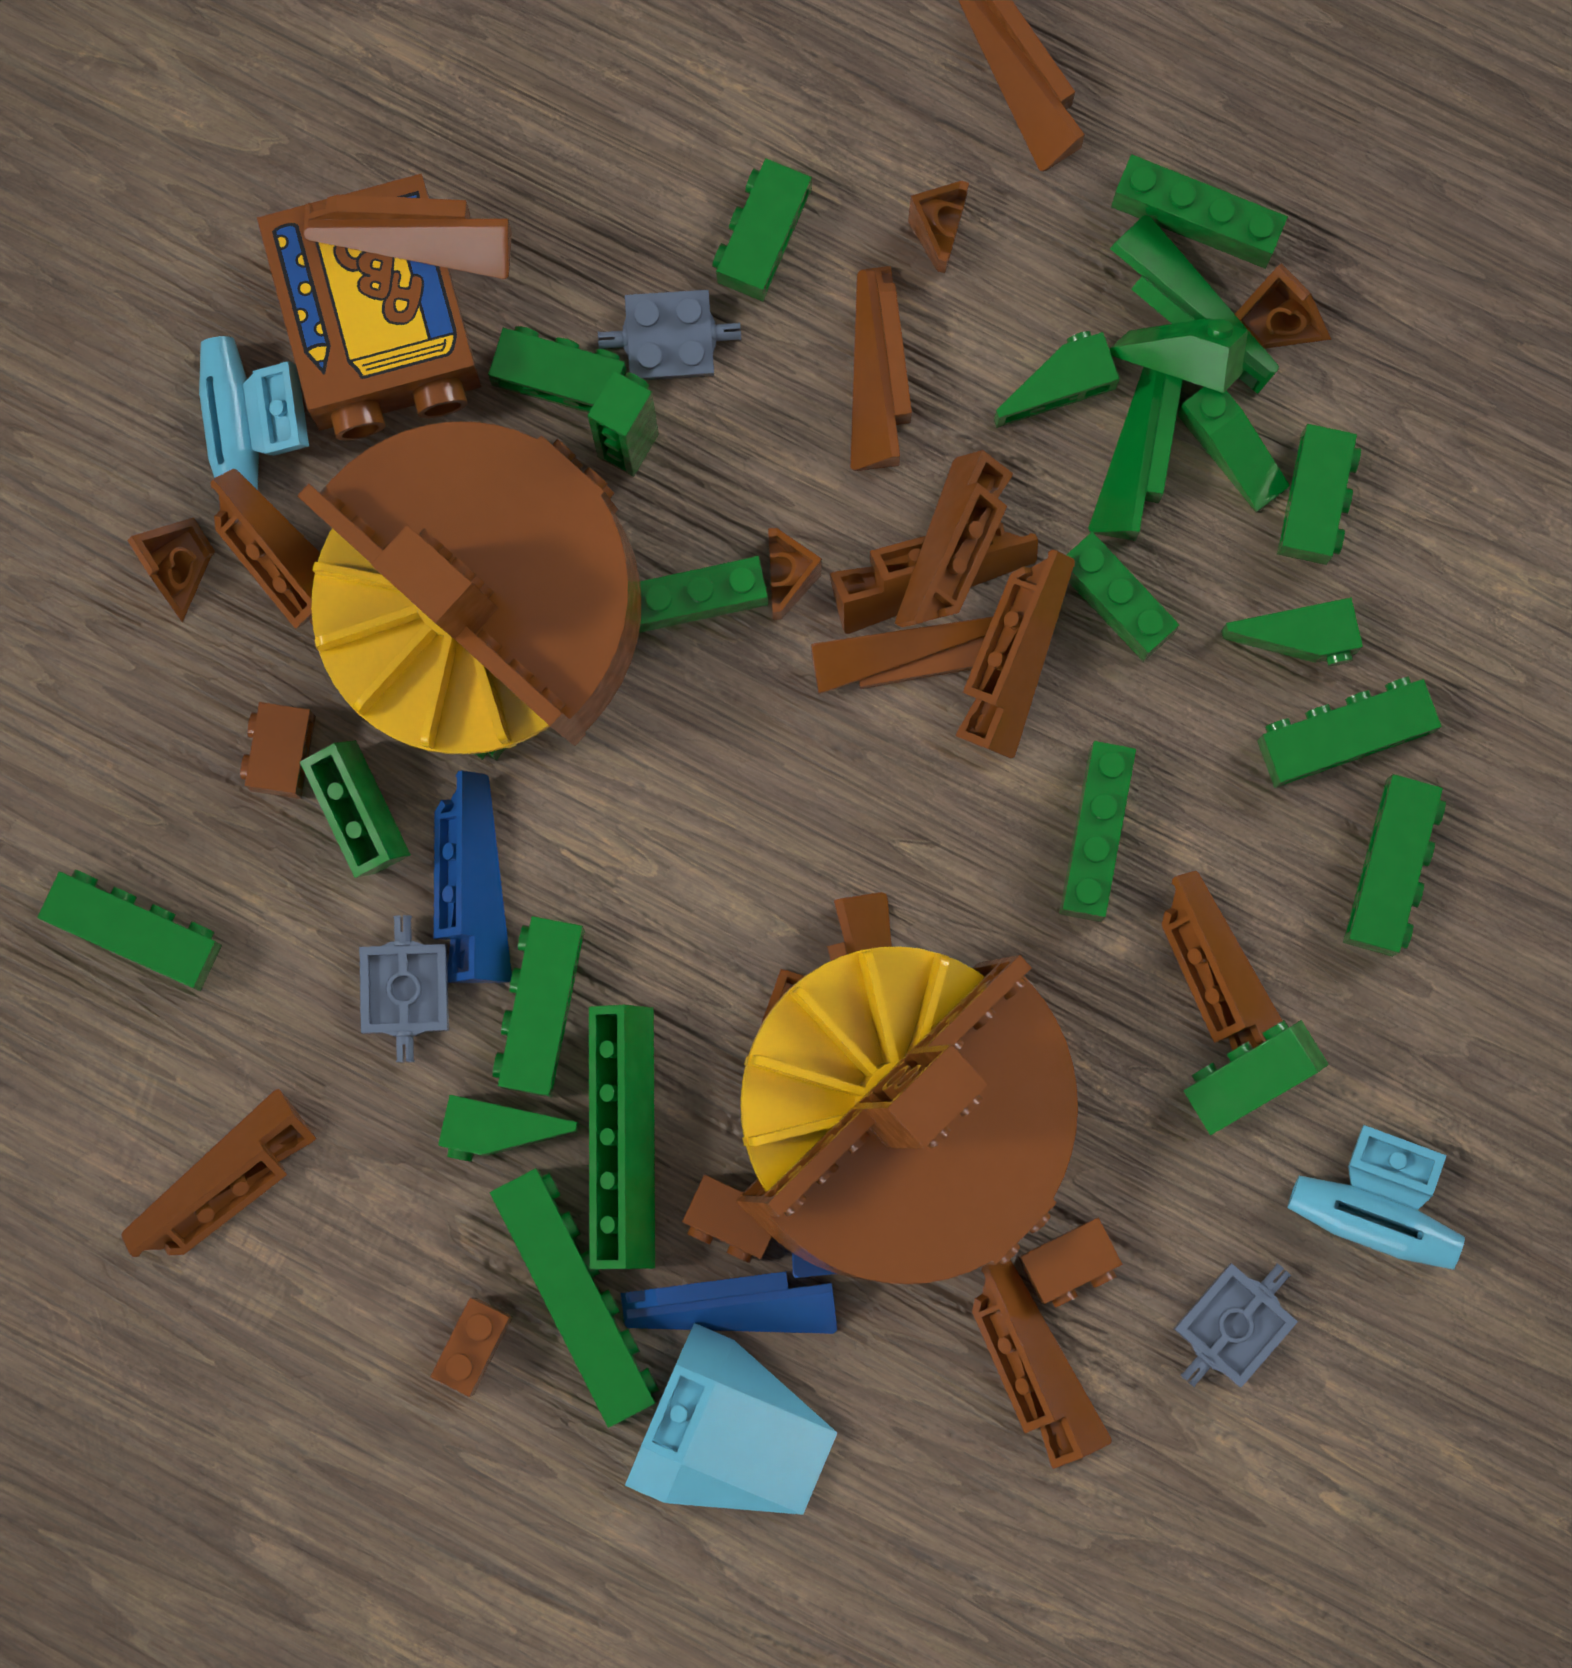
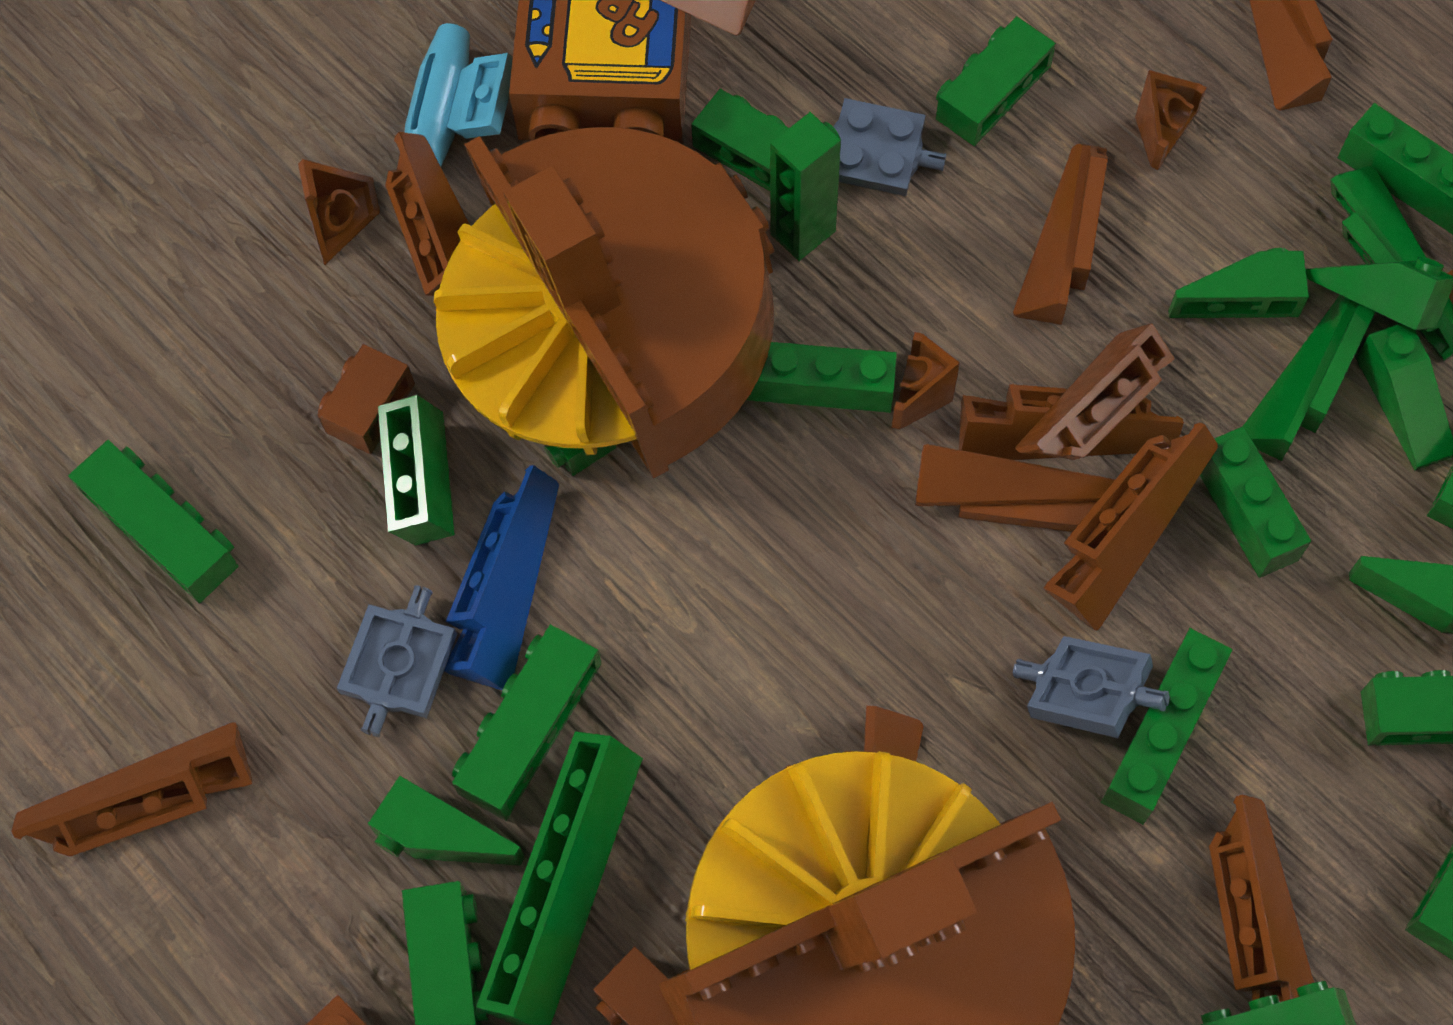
camera: 20 degrees right, 15 degrees down
none -> sand blue plate [1013,636,1169,738]

